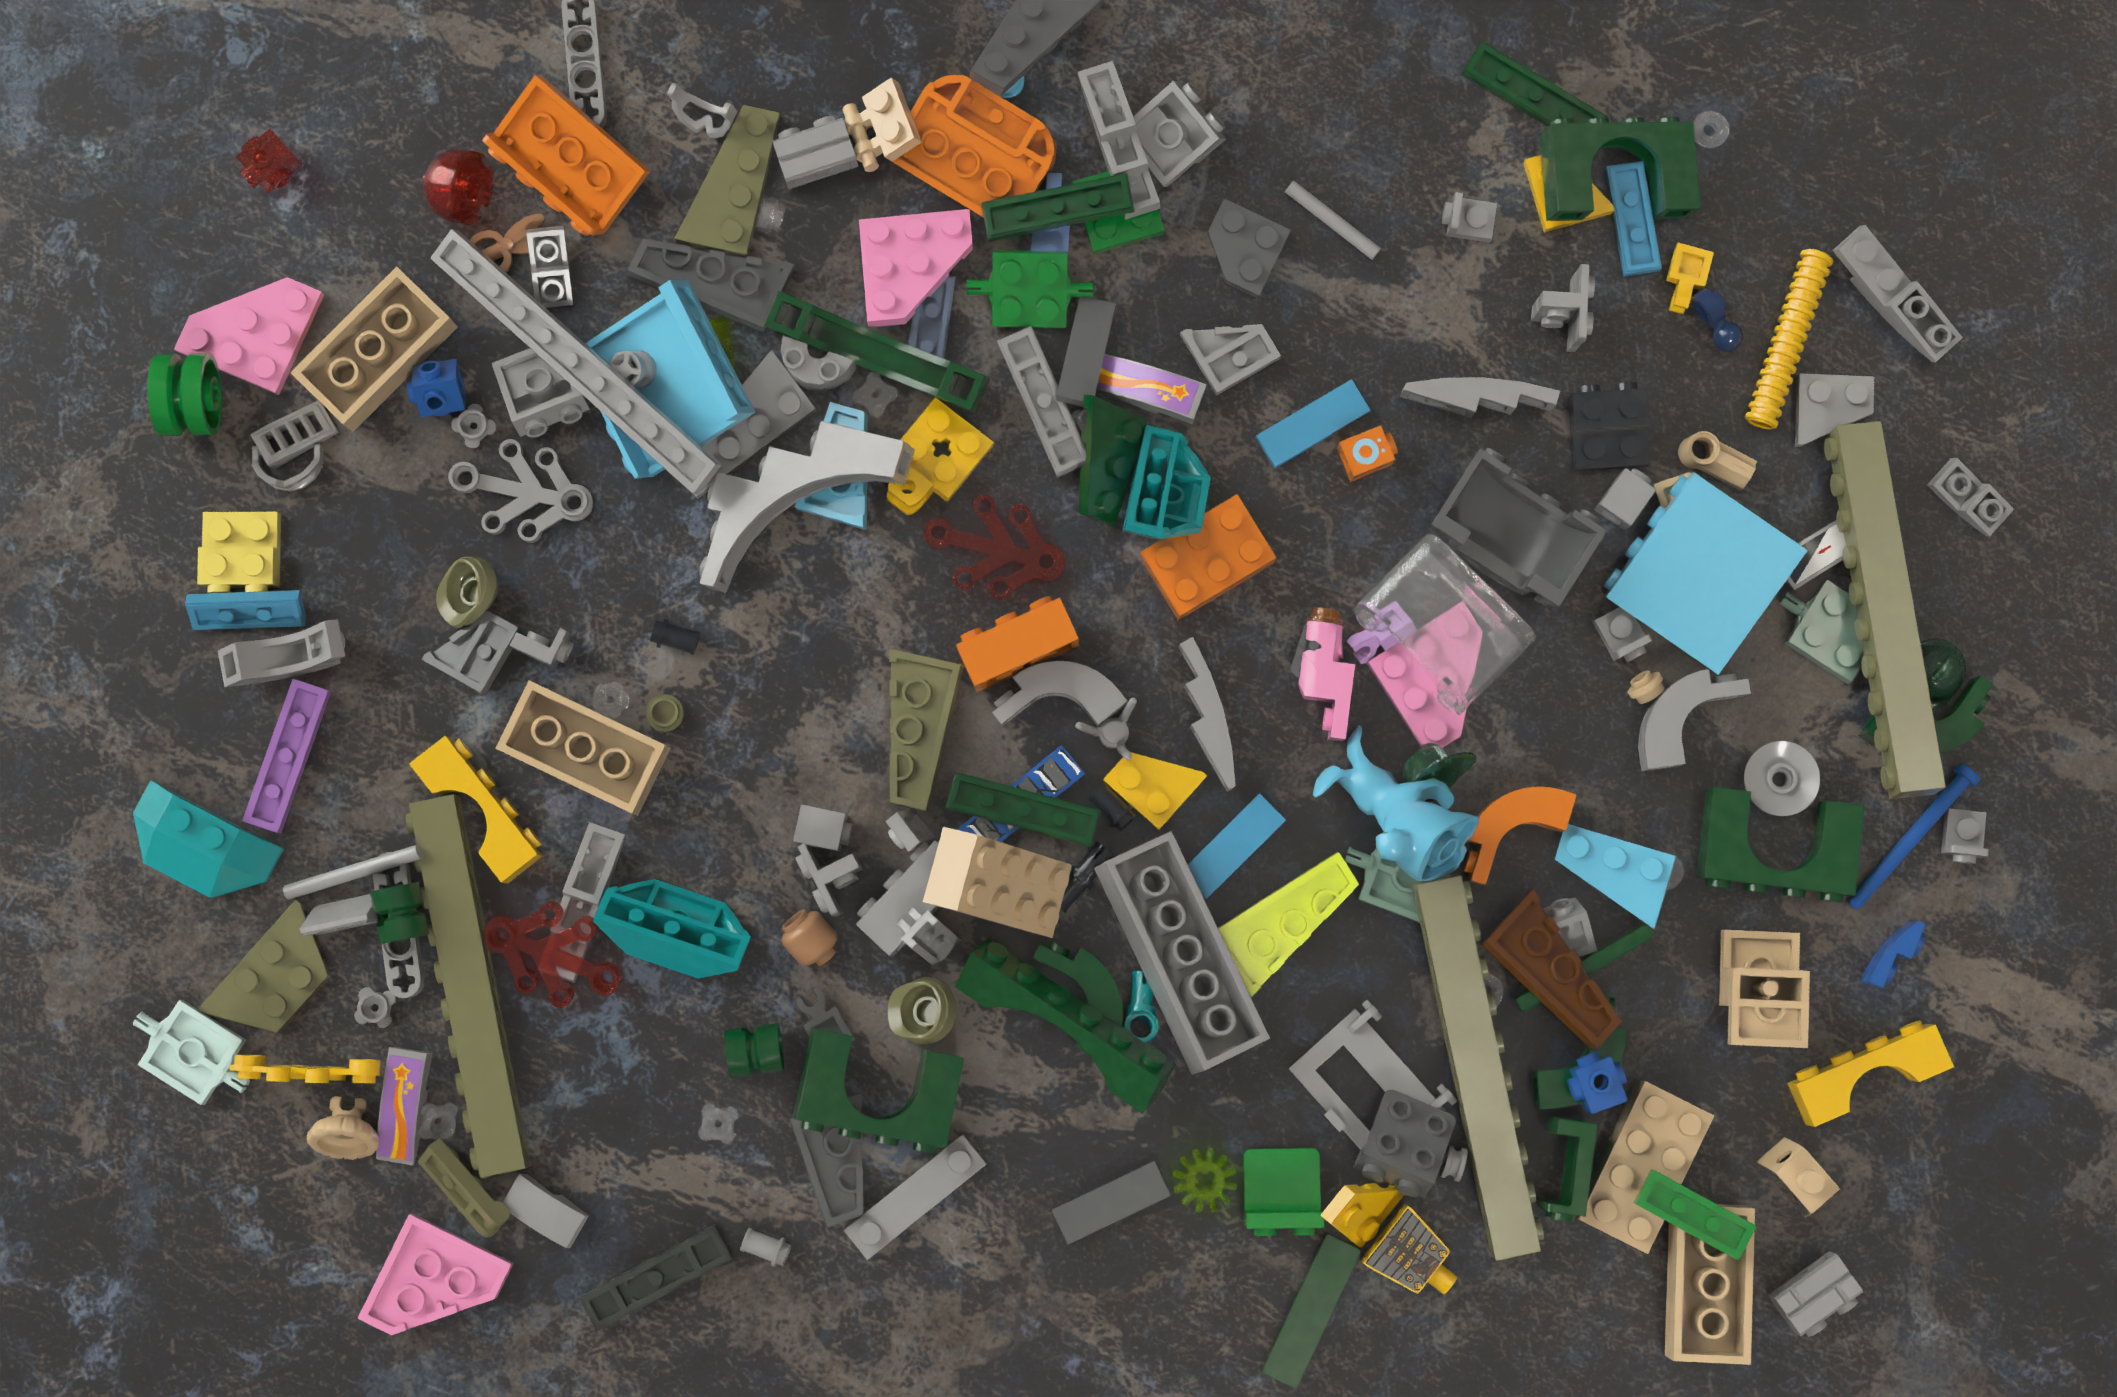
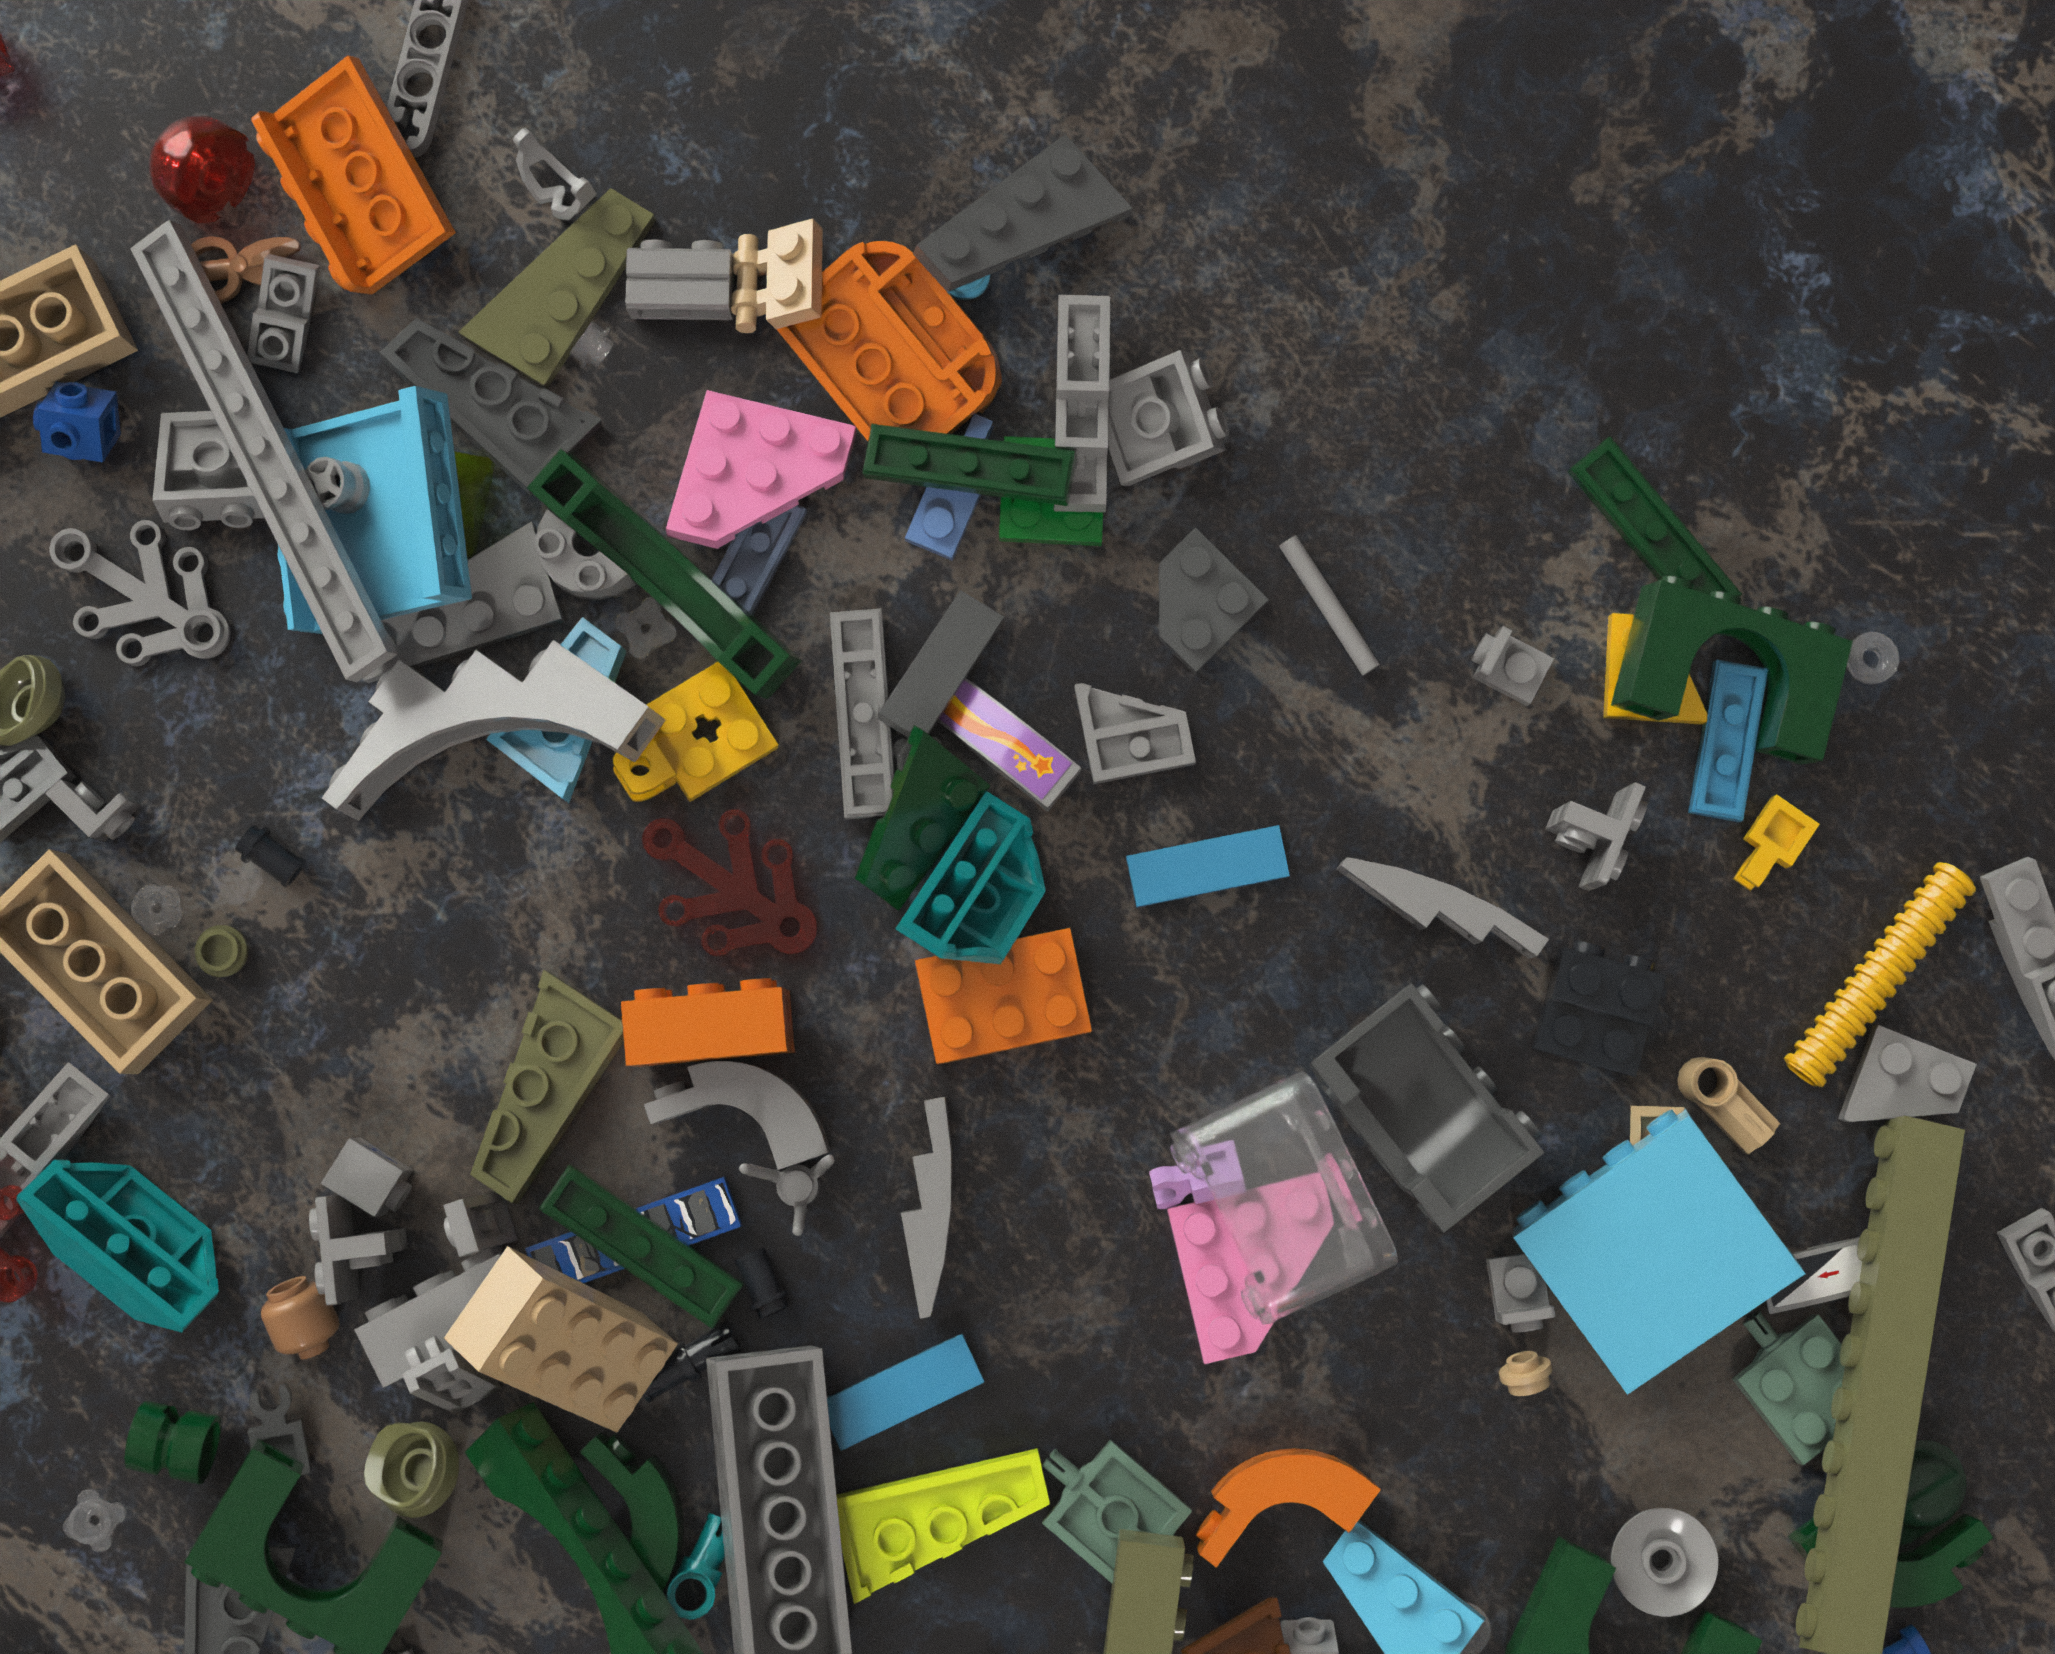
camera: 20 degrees right, 0 degrees up
light grey plate [451,404,496,448] -> none
green plate [966,250,1093,328] -> none
yellow wing [1103,752,1207,830] -> none
bright pink plate [1290,607,1355,742] -> none
medium azure animal [1313,725,1479,881] -> none
orange brick [1336,425,1398,482] -> none
clear green piece [1403,743,1476,802] -> none
light grey brick [1594,468,1656,531] -> none
light grey arch [1638,669,1751,772] -> none
dark blue plate [1690,288,1743,352] -> none

